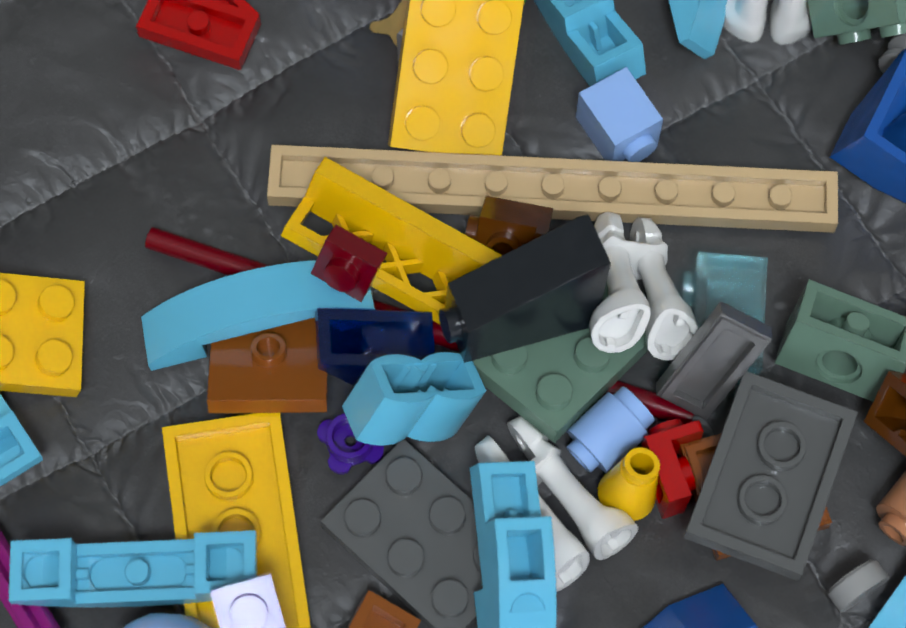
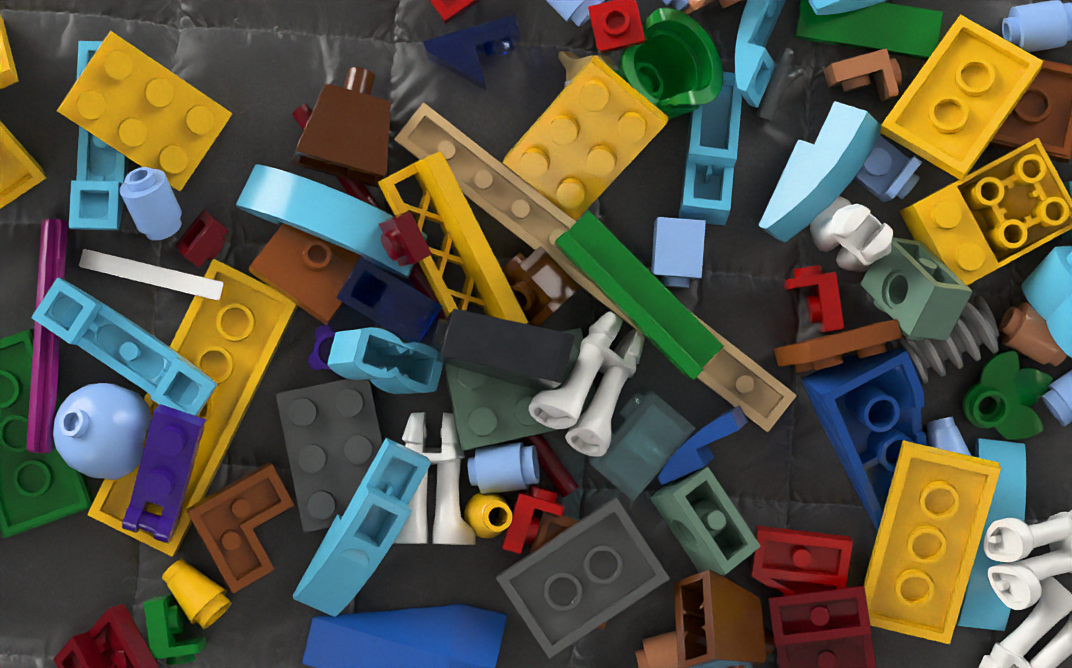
camera: 35 degrees right, 20 degrees up
flat silver tile [656,301,772,420] -> none
none -> white sticker [79,249,223,300]
none -> light blue brick [120,167,182,240]
none -> dark red plate [175,209,229,268]
none -> reddish brown torso [291,67,391,188]
none -> clear blue slope [423,14,521,90]
none -> green fence [554,210,724,380]
none -> blue slope [658,405,748,485]
none -> dark orange plate [773,319,902,373]
none -> red bracket [783,265,845,332]

